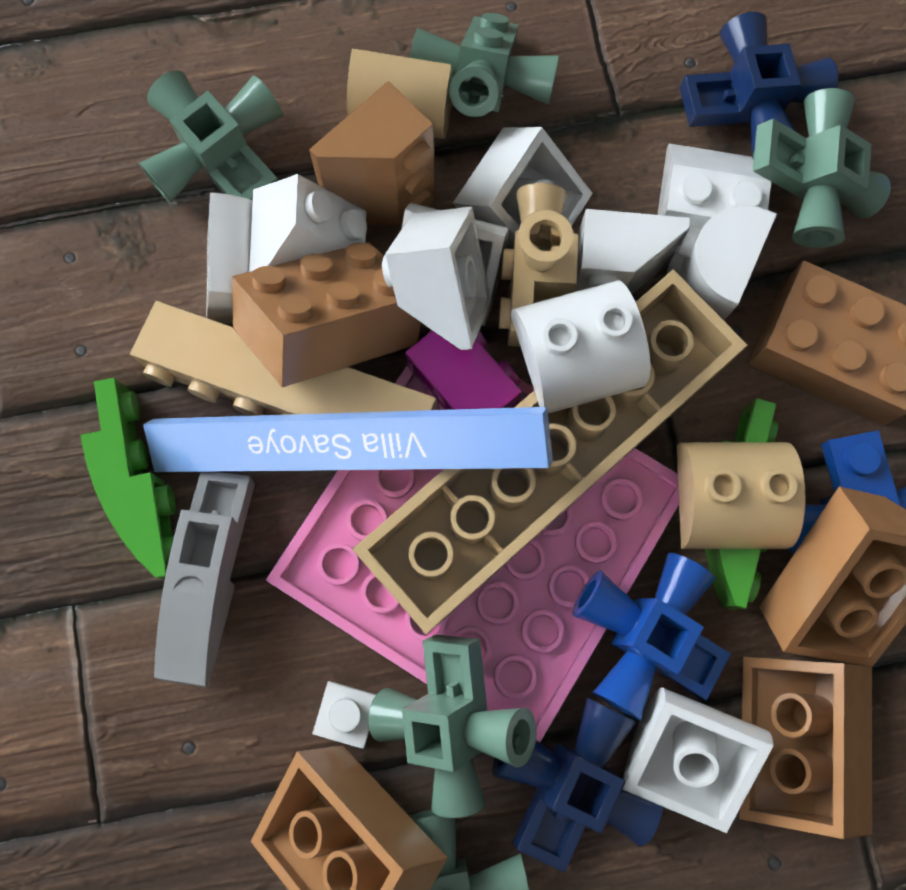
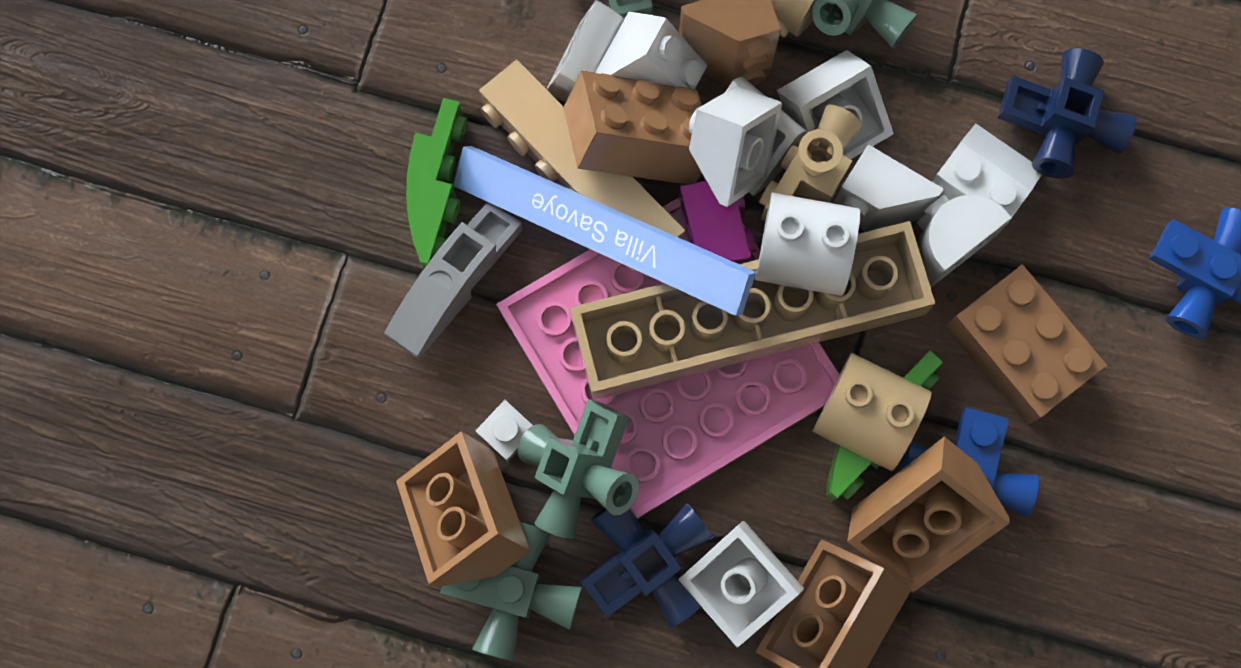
camera: 30 degrees right, 0 degrees up
blue brick [572,553,731,721] -> none
sand green brick [753,88,891,248] -> none

